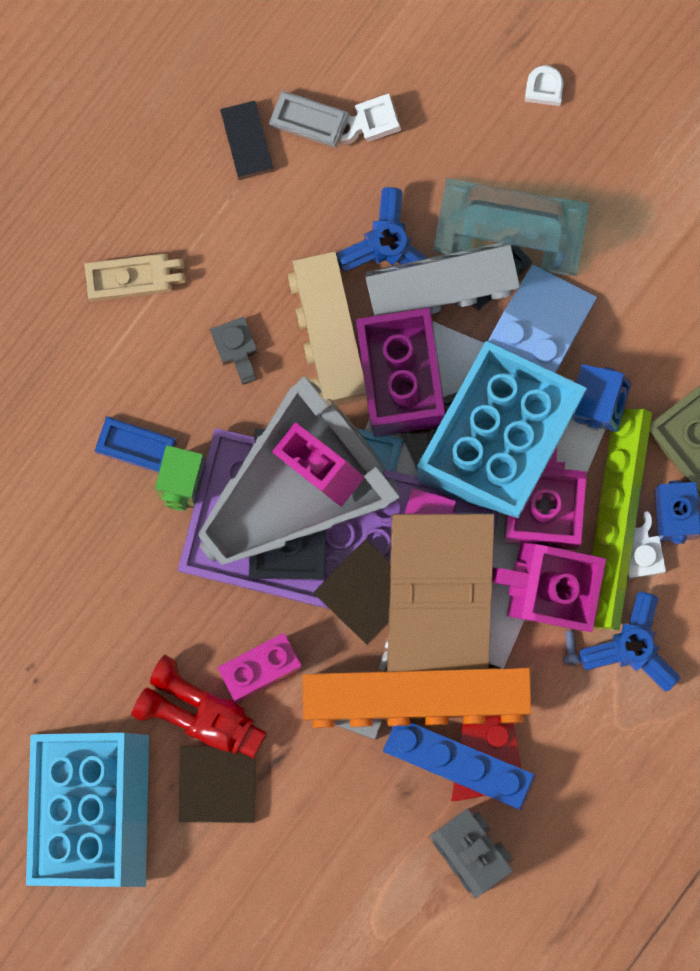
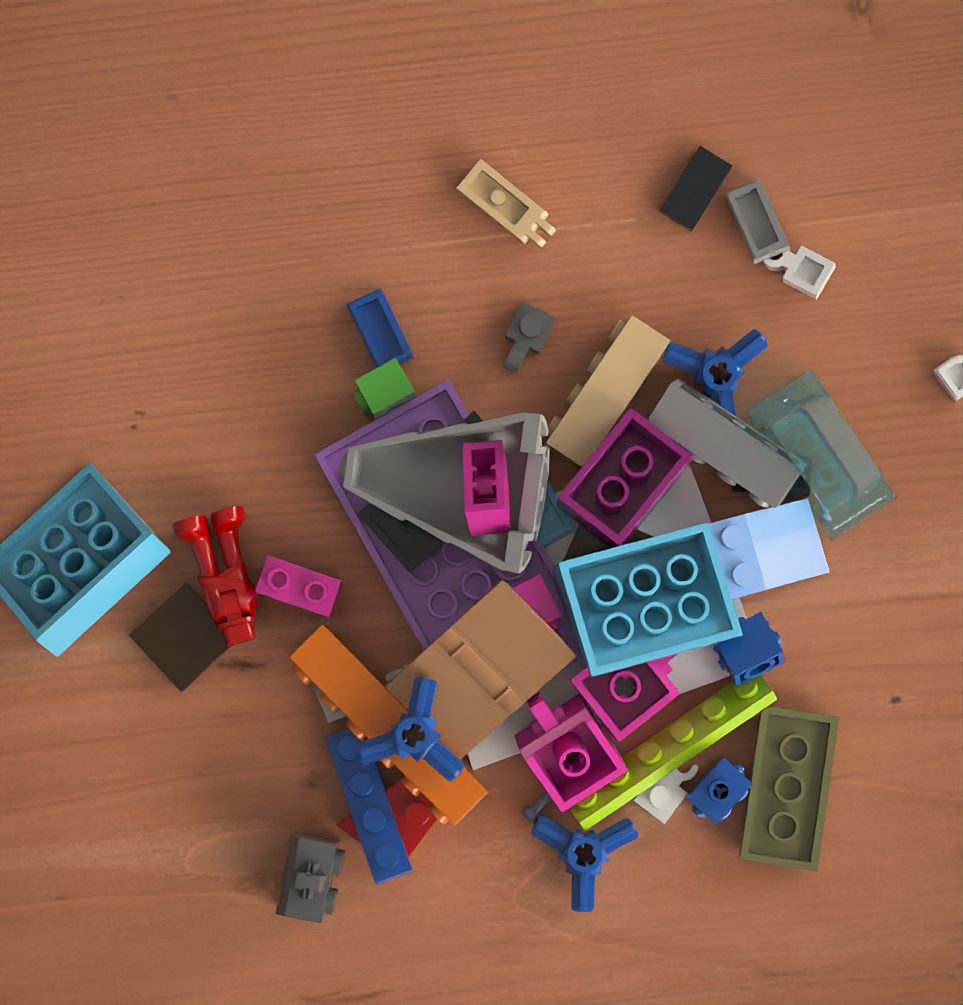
camera: 45 degrees right, 5 degrees up
dark brown tile [313,539,391,646] -> none
none -> blue bush [357,677,465,782]

